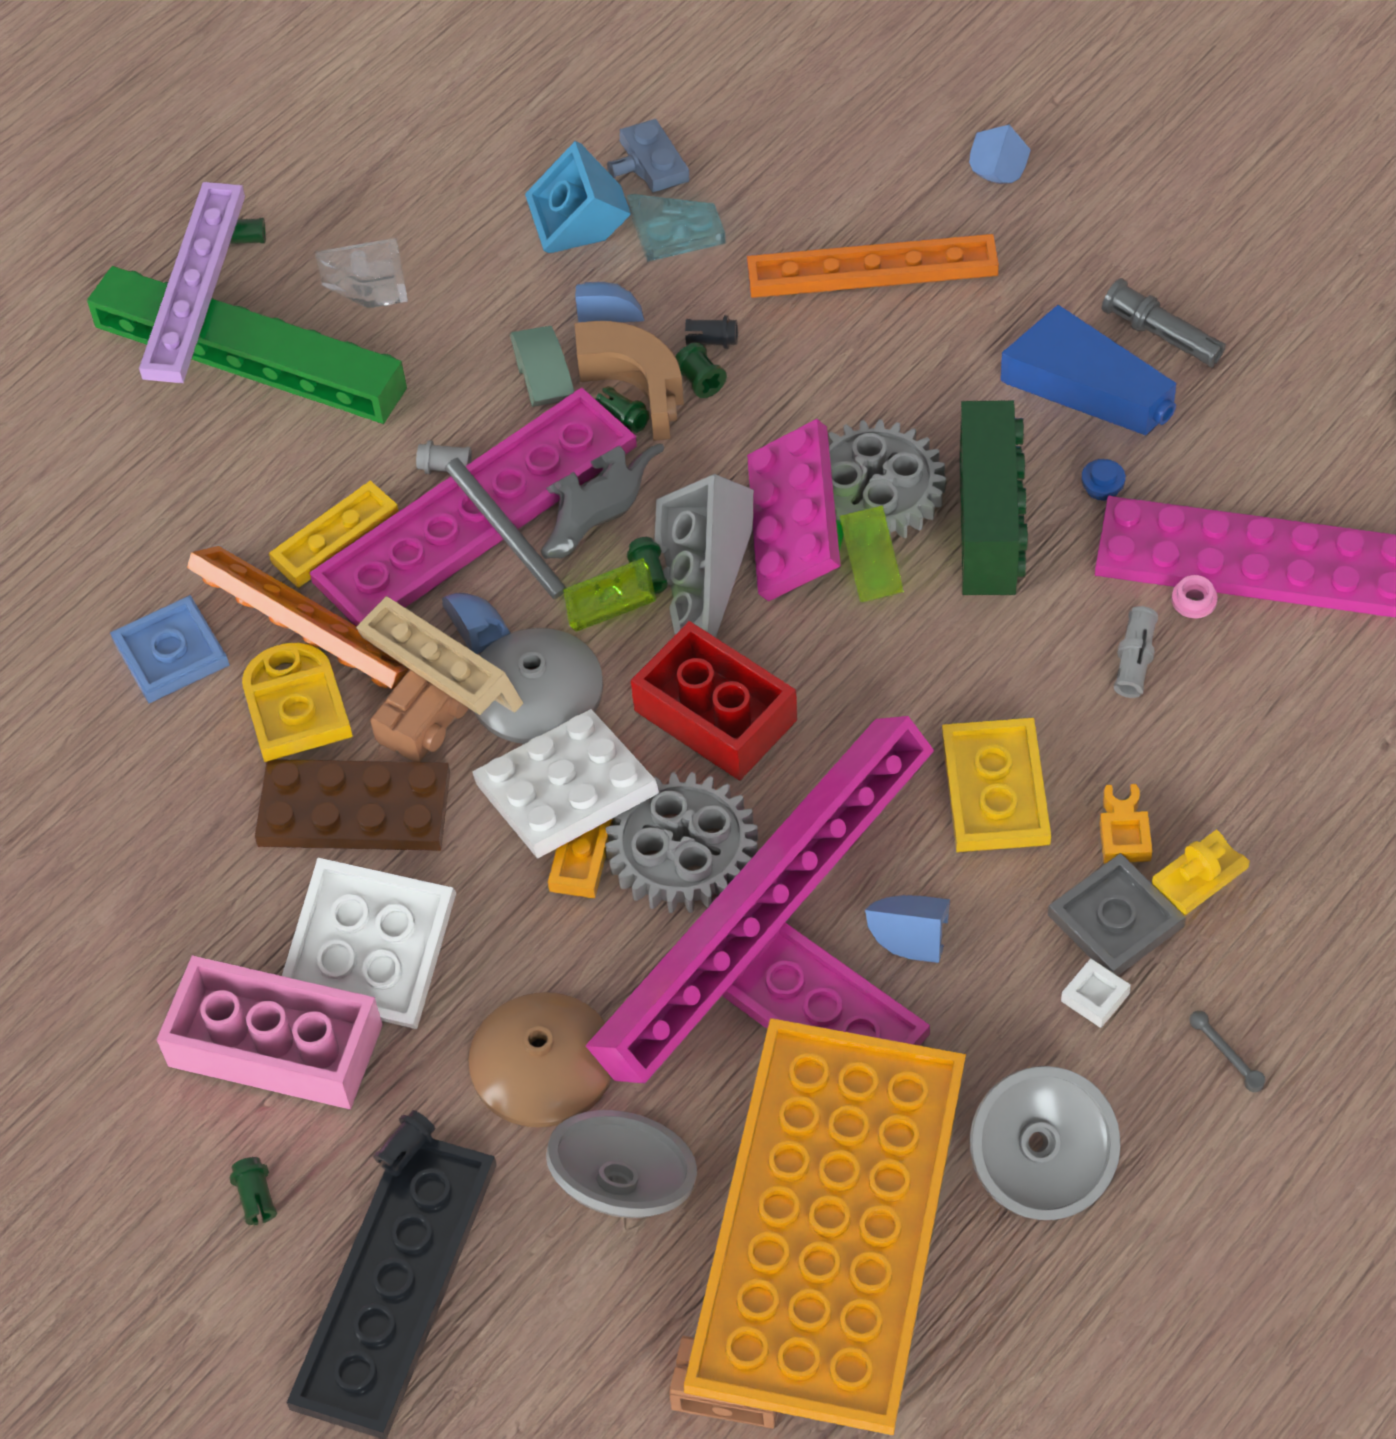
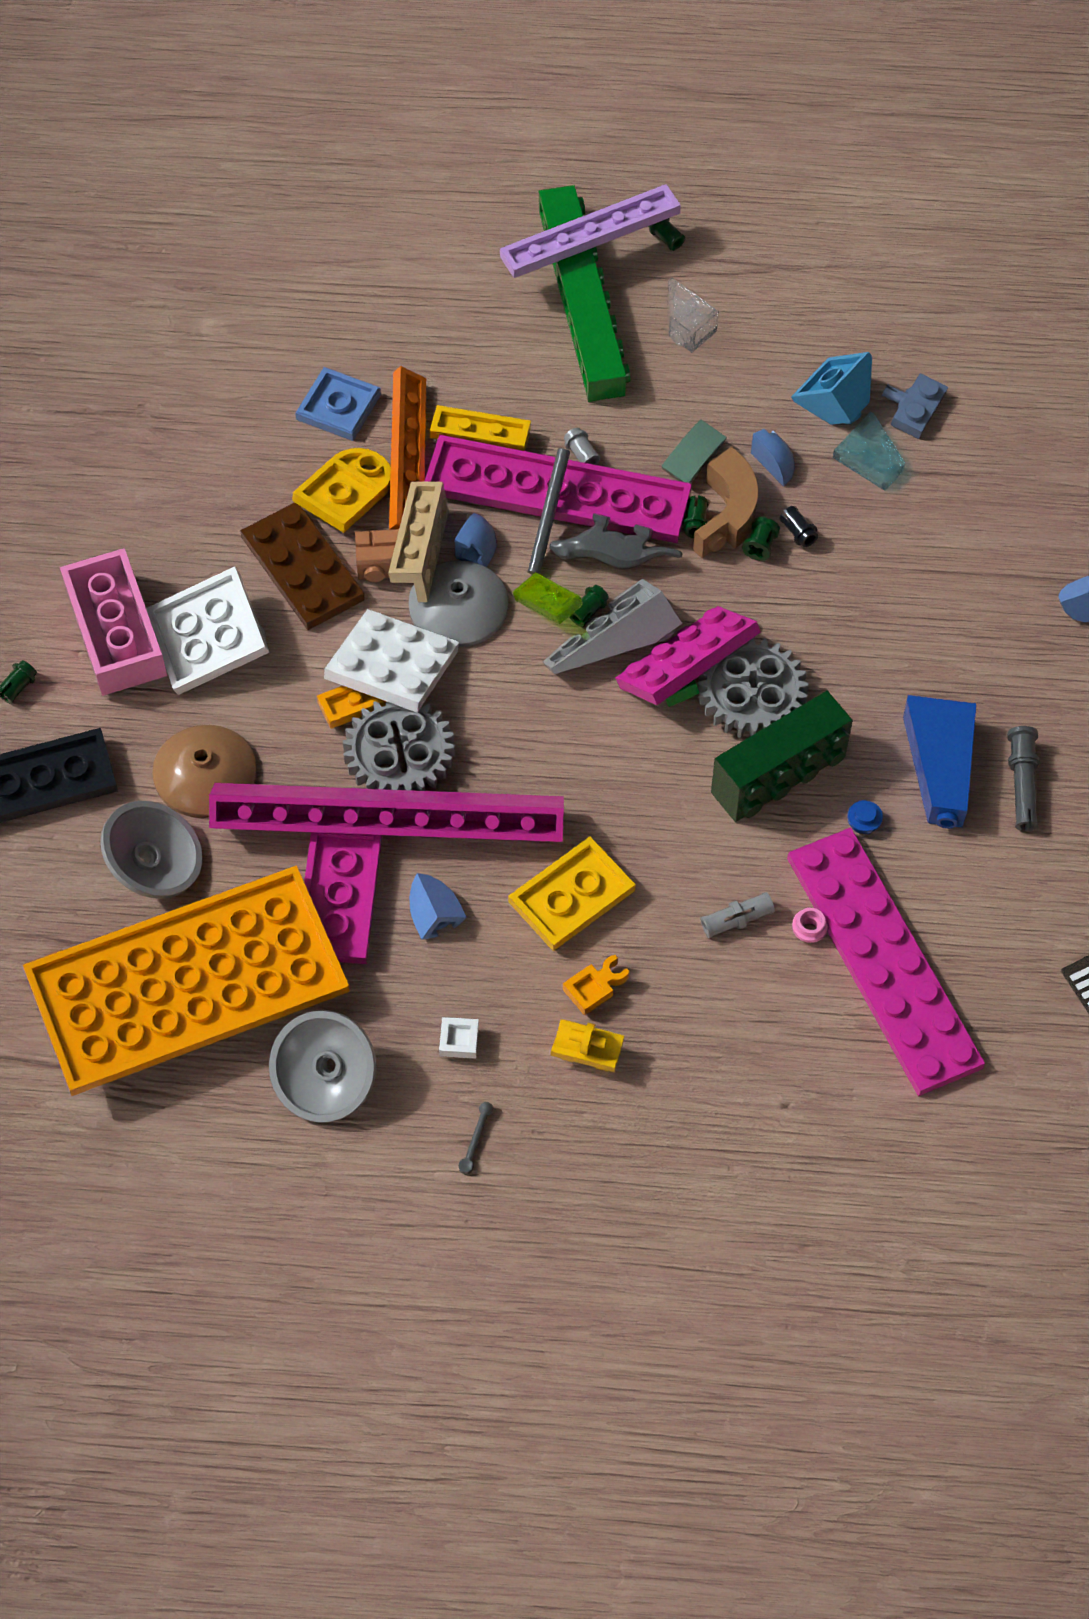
camera: 50 degrees right, 5 degrees up
black pin [373,1110,435,1177] -> none
red brick [631,621,797,781] -> none
orange plate [747,234,999,298] -> none
clear neon green plate [839,505,904,603] -> none
flat silver plate [1048,853,1186,976] -> none

